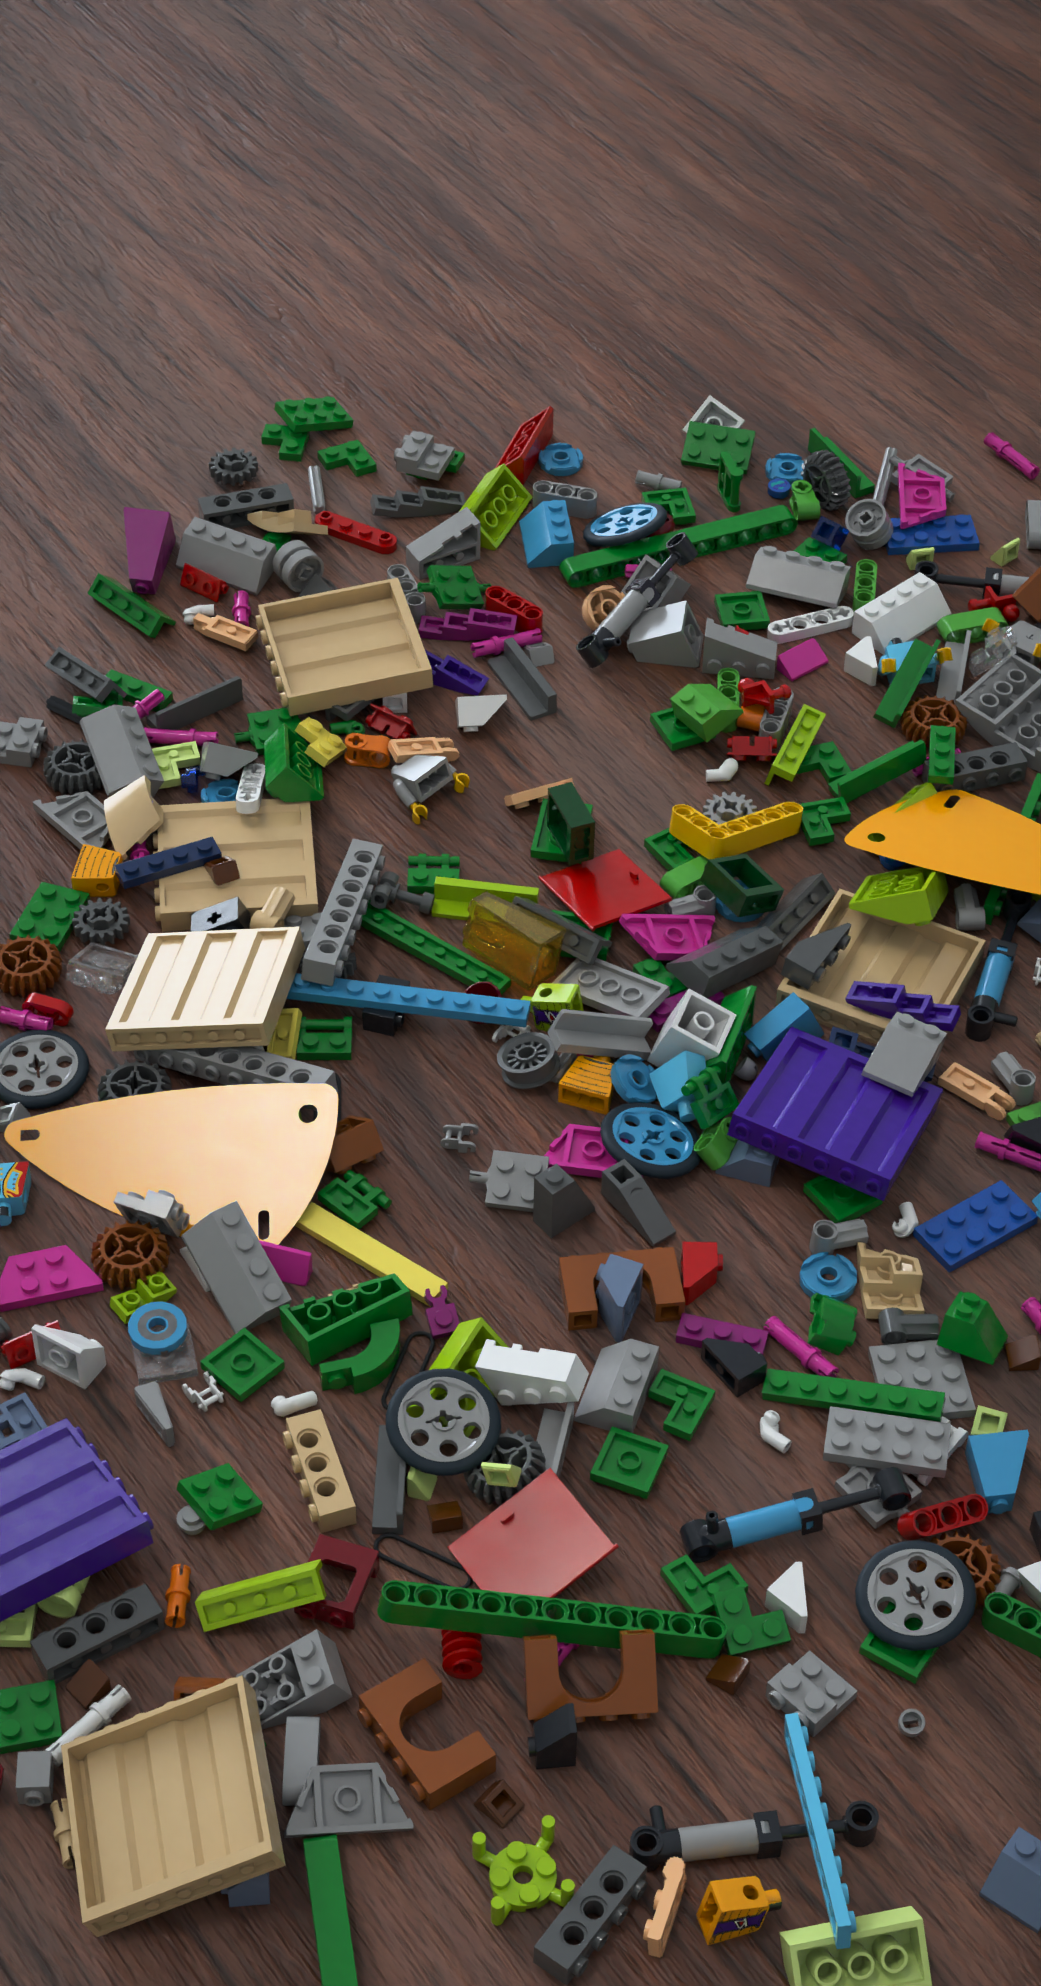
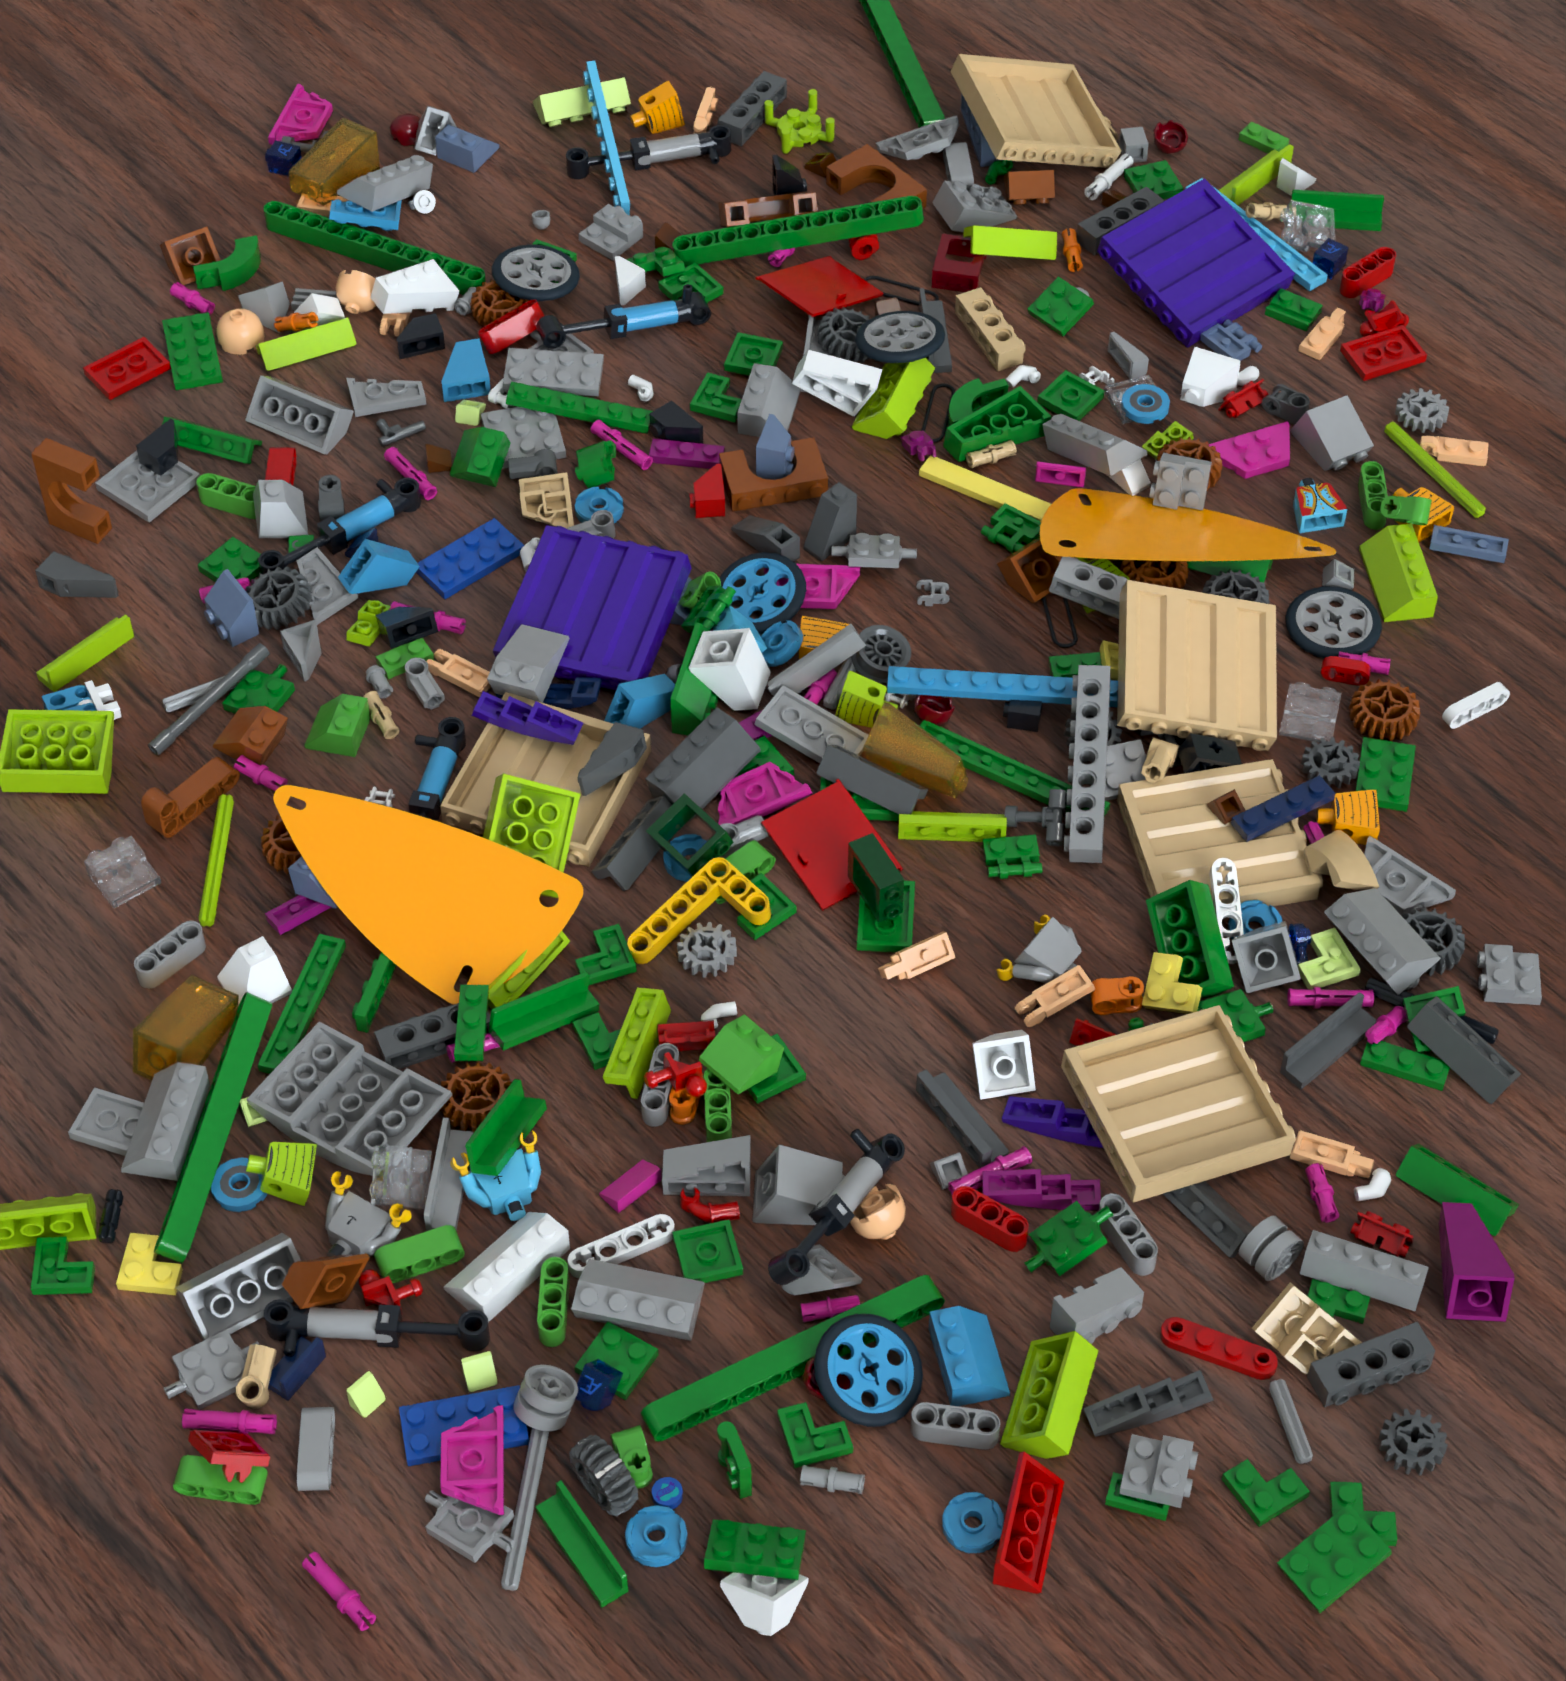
camera: 175 degrees right, 5 degrees up
yellowish green slope [481,1462,522,1487] -> none
white slope [844,636,878,686] -> none

